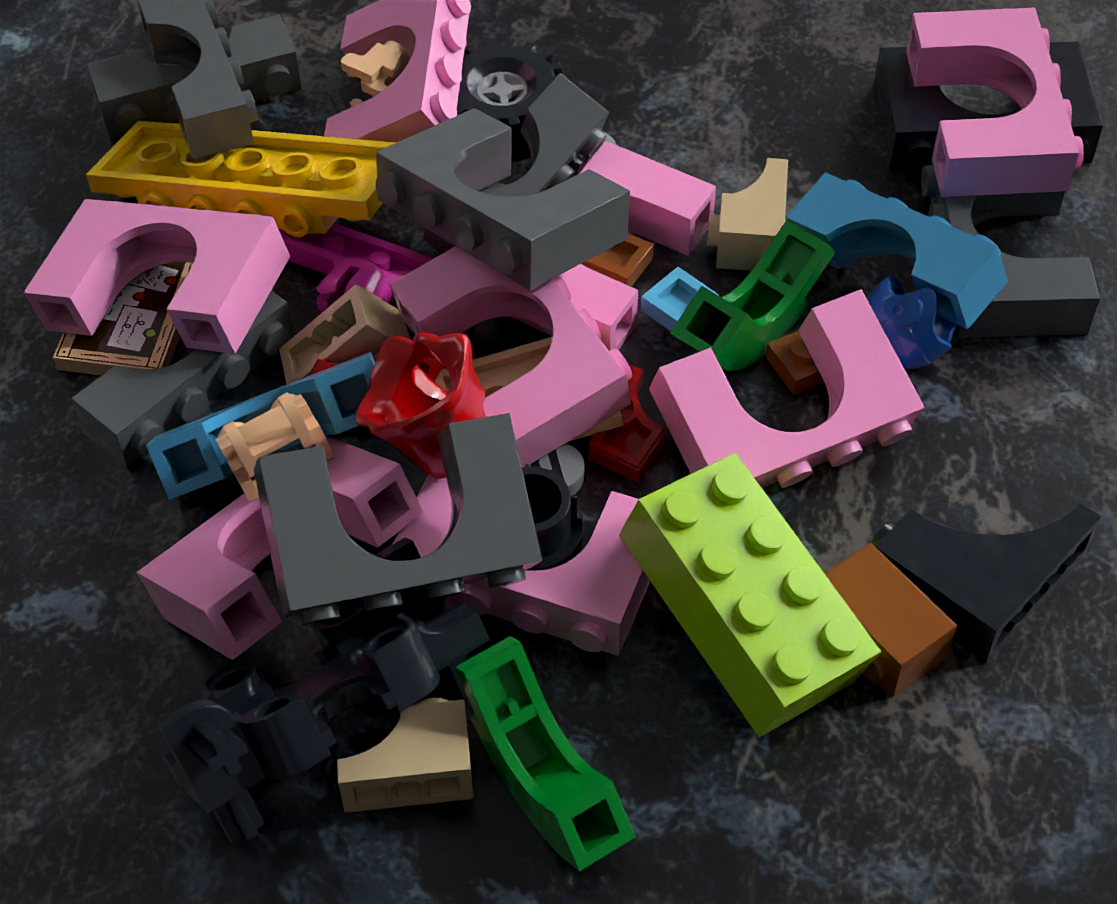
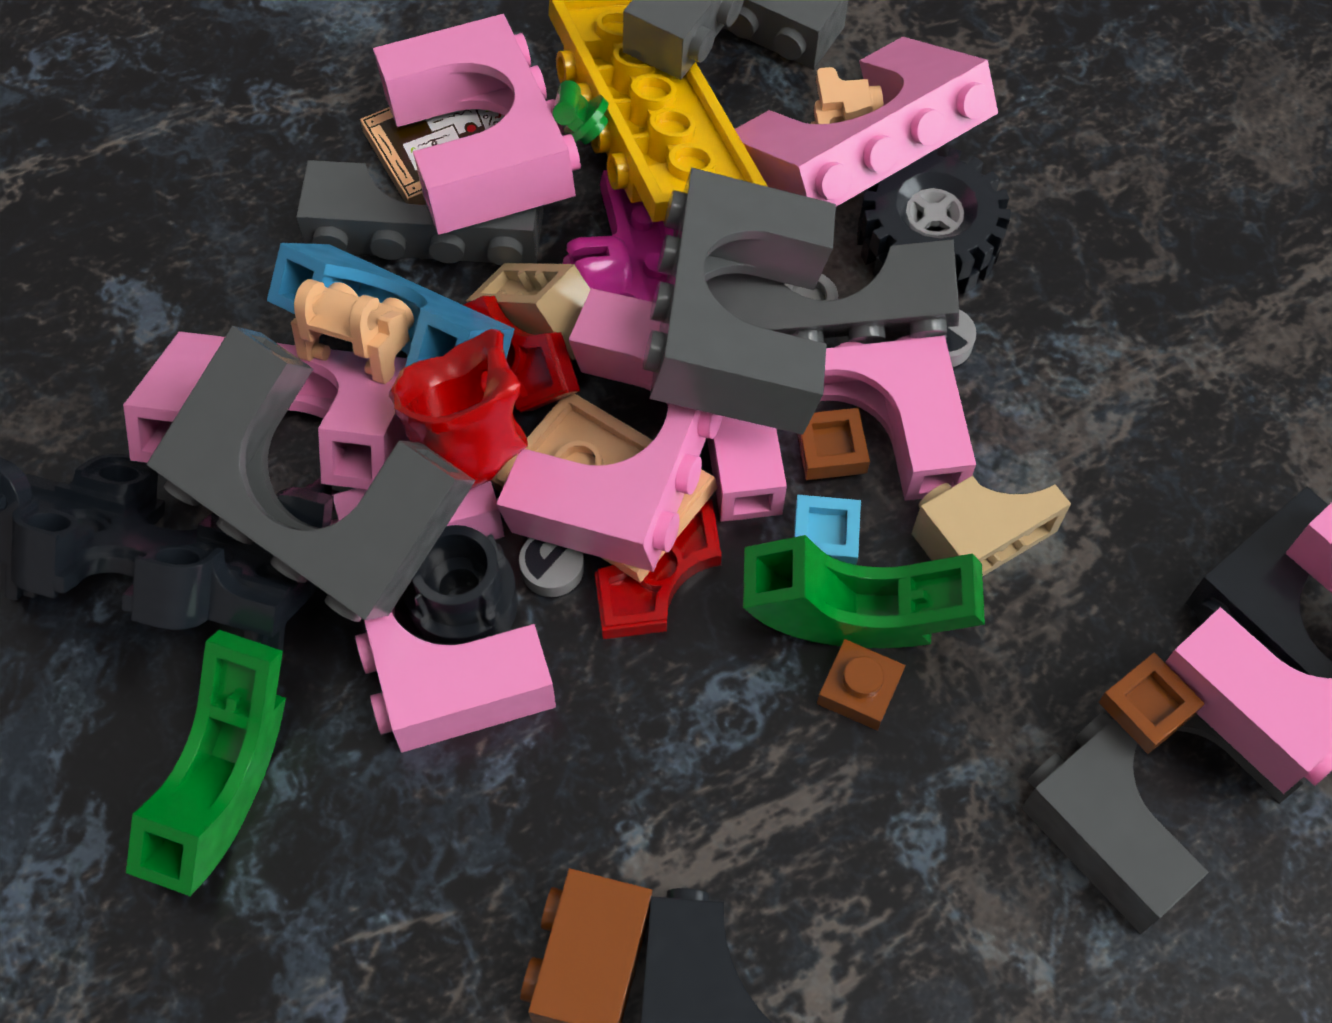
camera: 50 degrees right, 10 degrees up
tan arch [337,698,474,813] -> none
lime brick [619,452,881,737] -> none
bright pink arch [649,289,925,488] -> none
dark azure arch [785,172,1008,329] -> none
blue cap [867,275,956,369] -> none
none -> green plate [553,80,609,145]
none -> dark orange plate [1099,652,1205,754]

